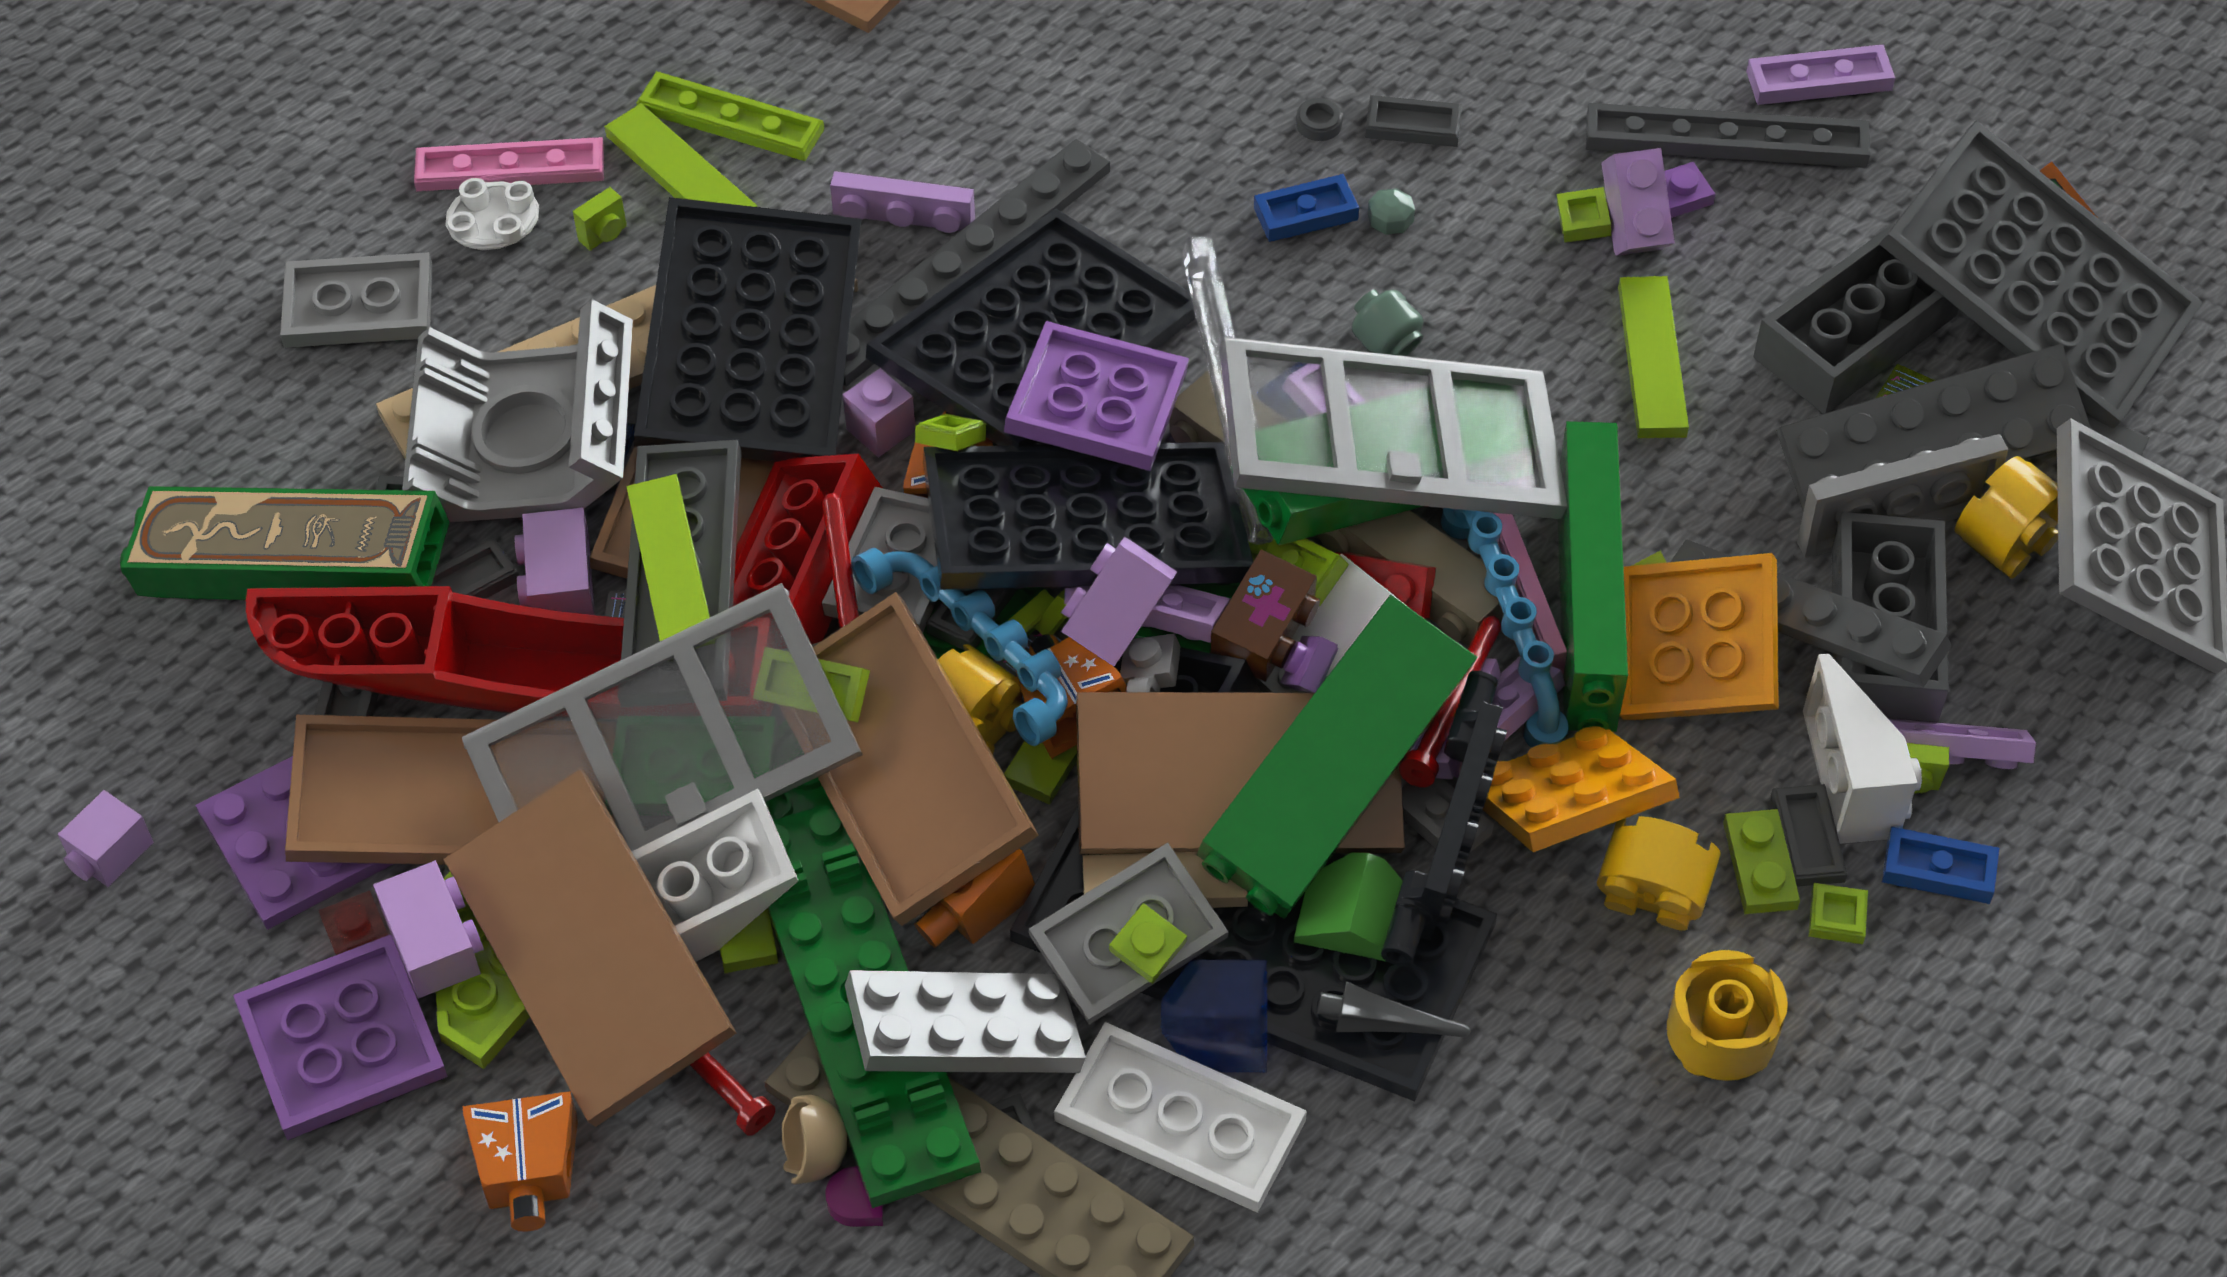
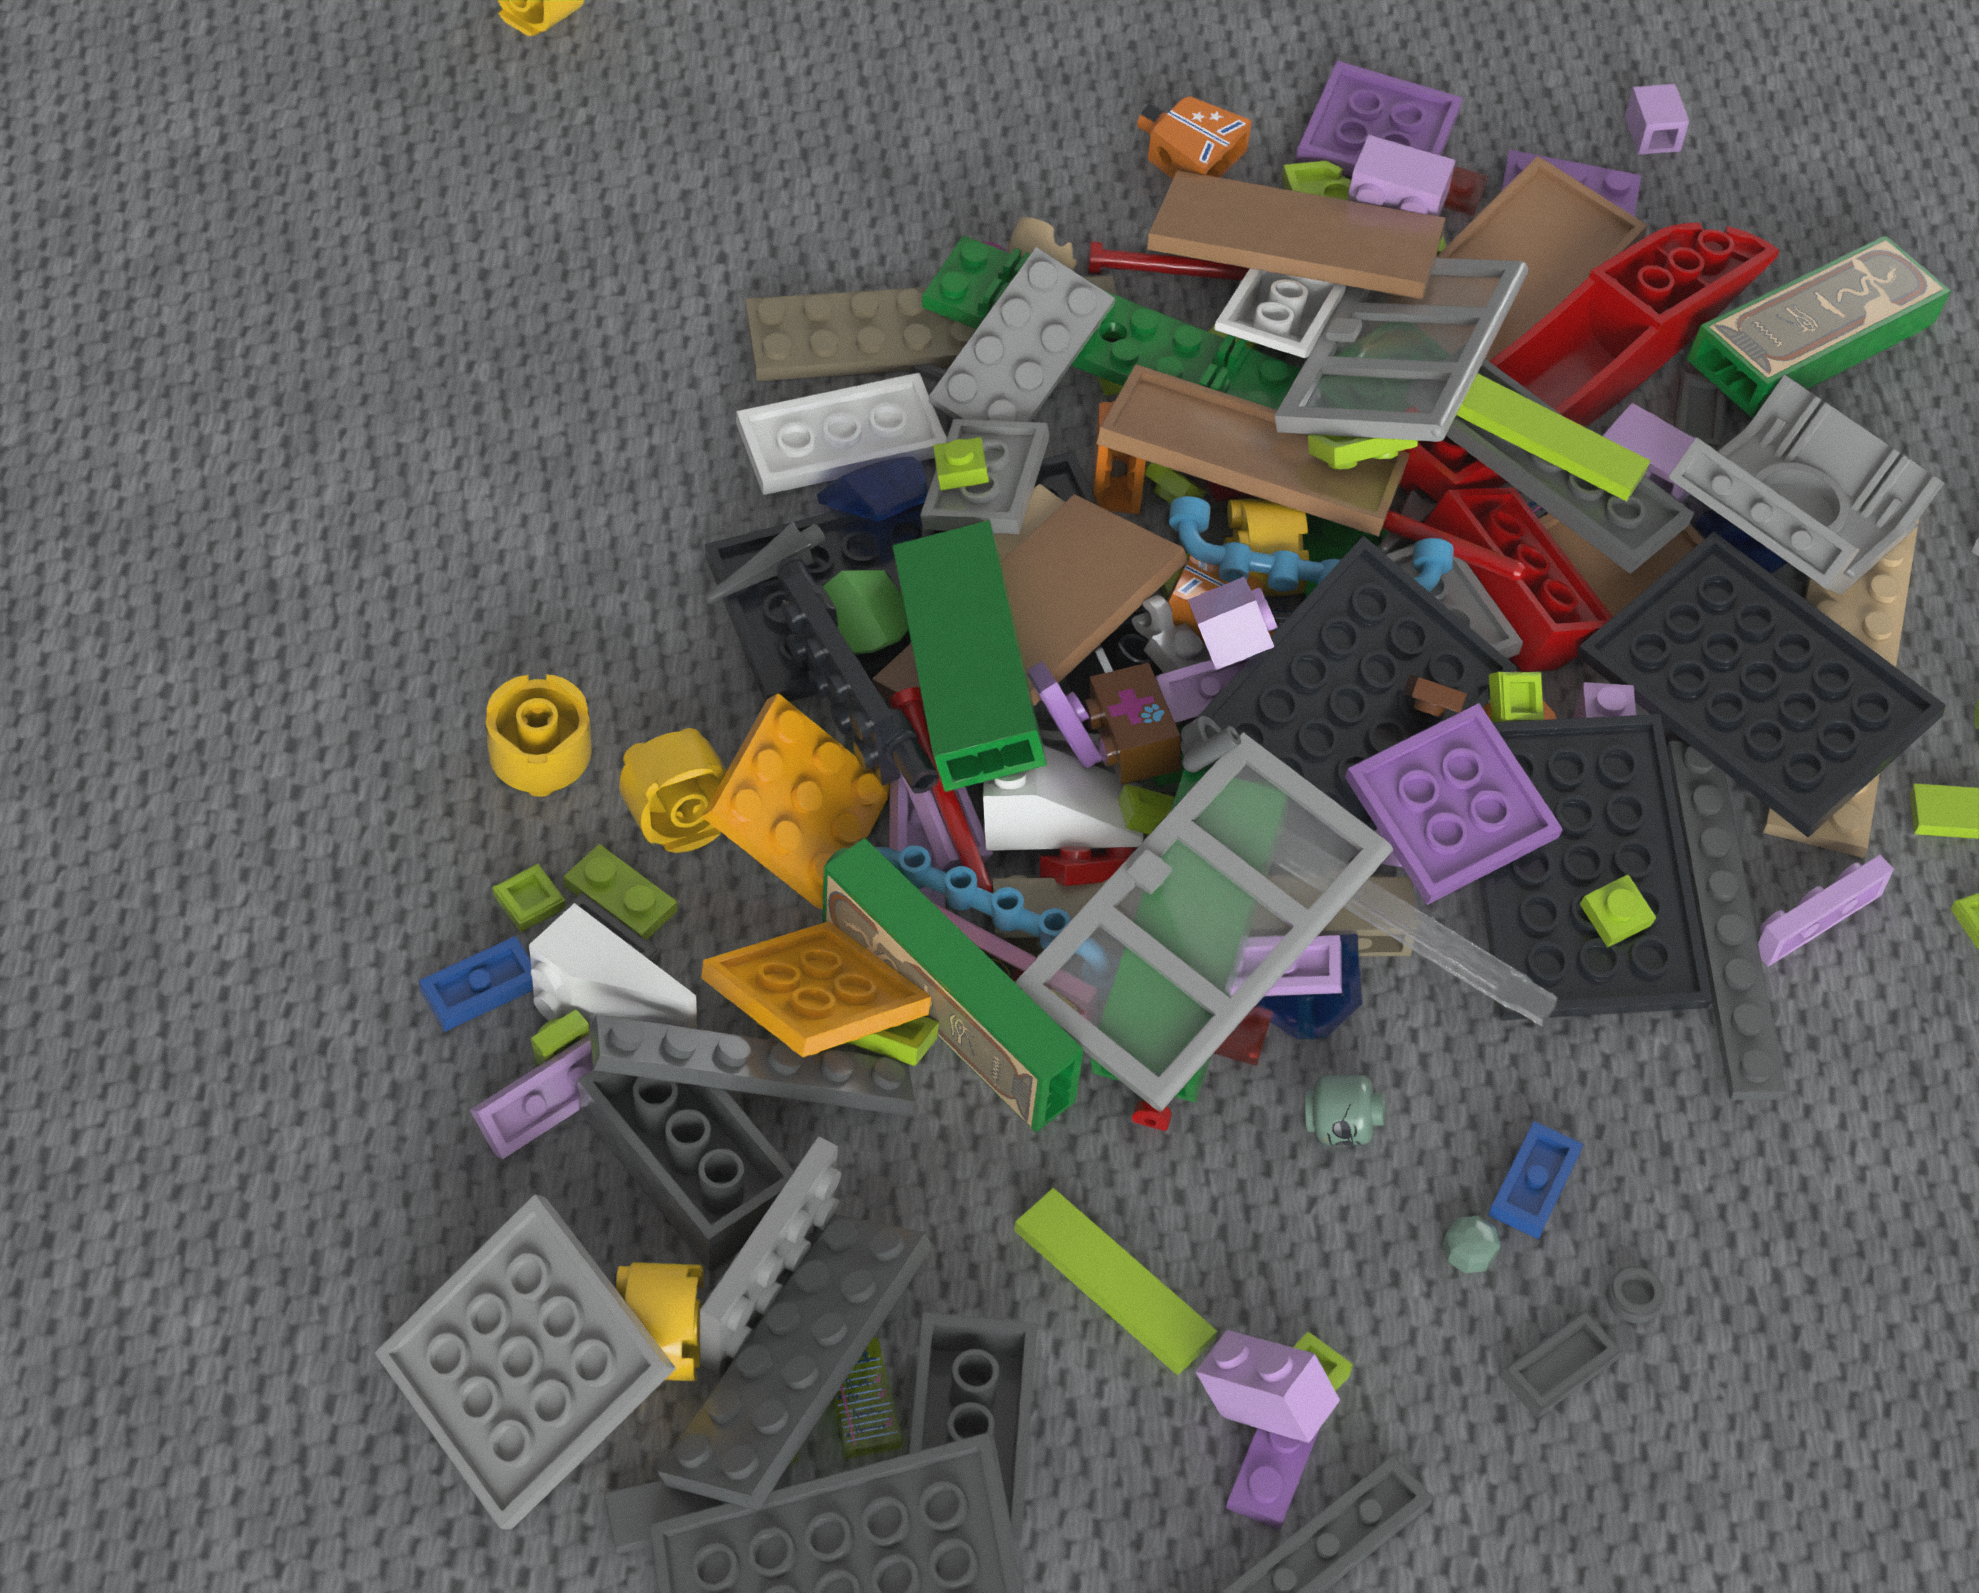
camera: 130 degrees right, 0 degrees up
none -> dark grey plate [1180,716,1241,773]
none -> reddish brown plate [1403,674,1467,718]
none -> lime plate [1580,874,1656,948]

